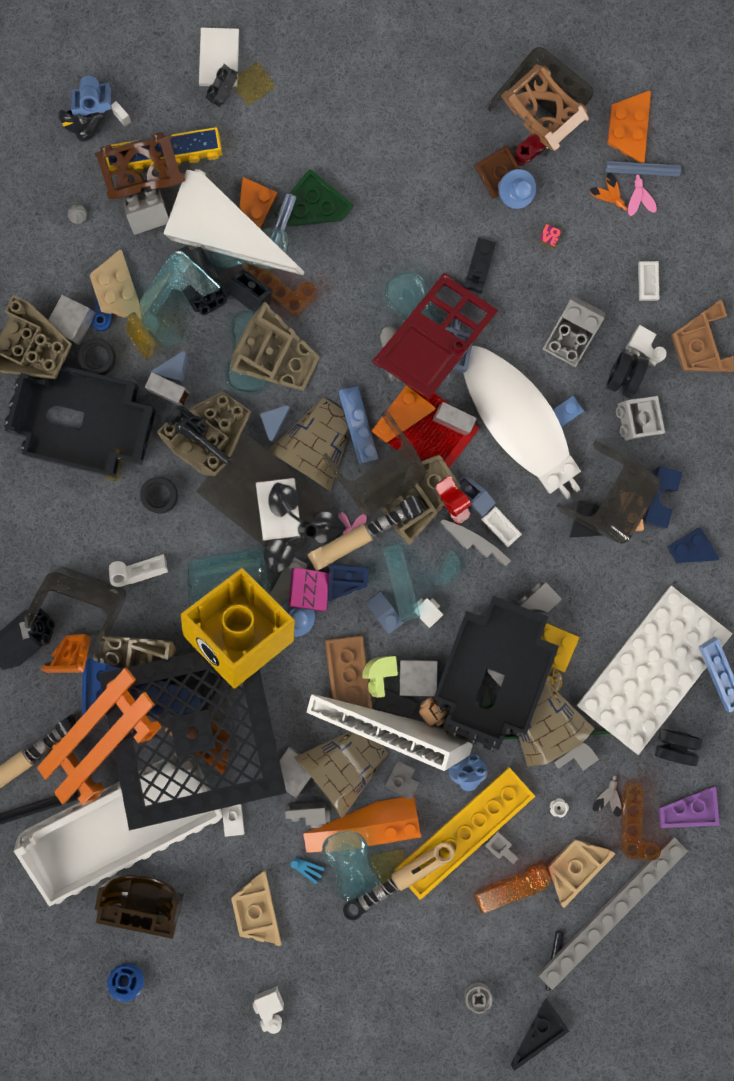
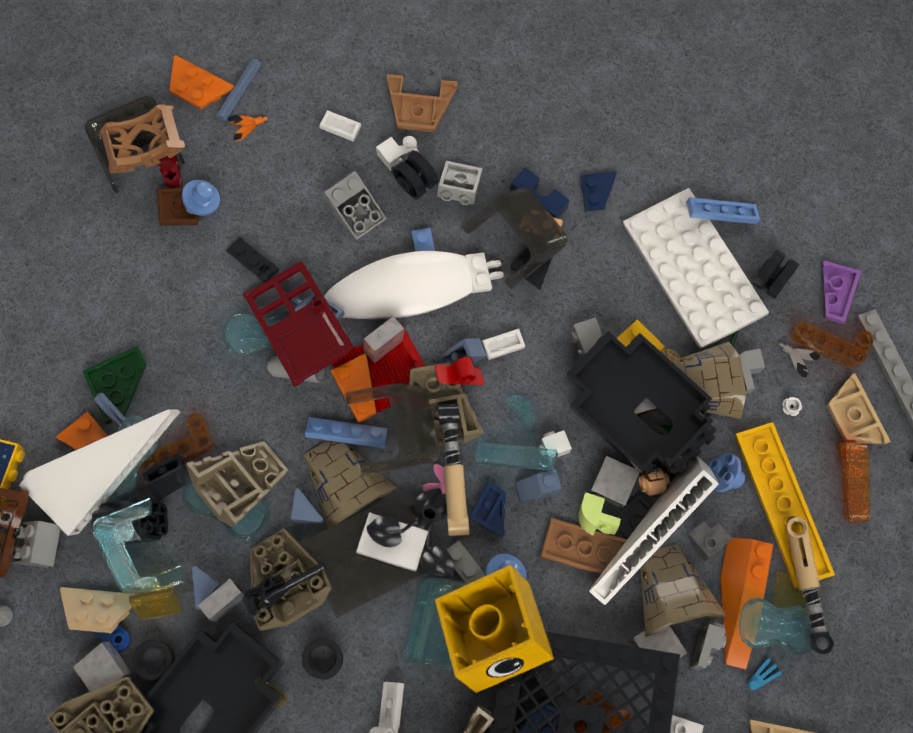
camera: 70 degrees left, 15 degrees down
dark pink tile [288,568,330,612] -> none
light grey slope [440,519,511,566] -> none
light grey plate [485,831,519,864] -> none
tile [537,223,563,249] -> none
bright pink piece [628,174,657,216] -> none

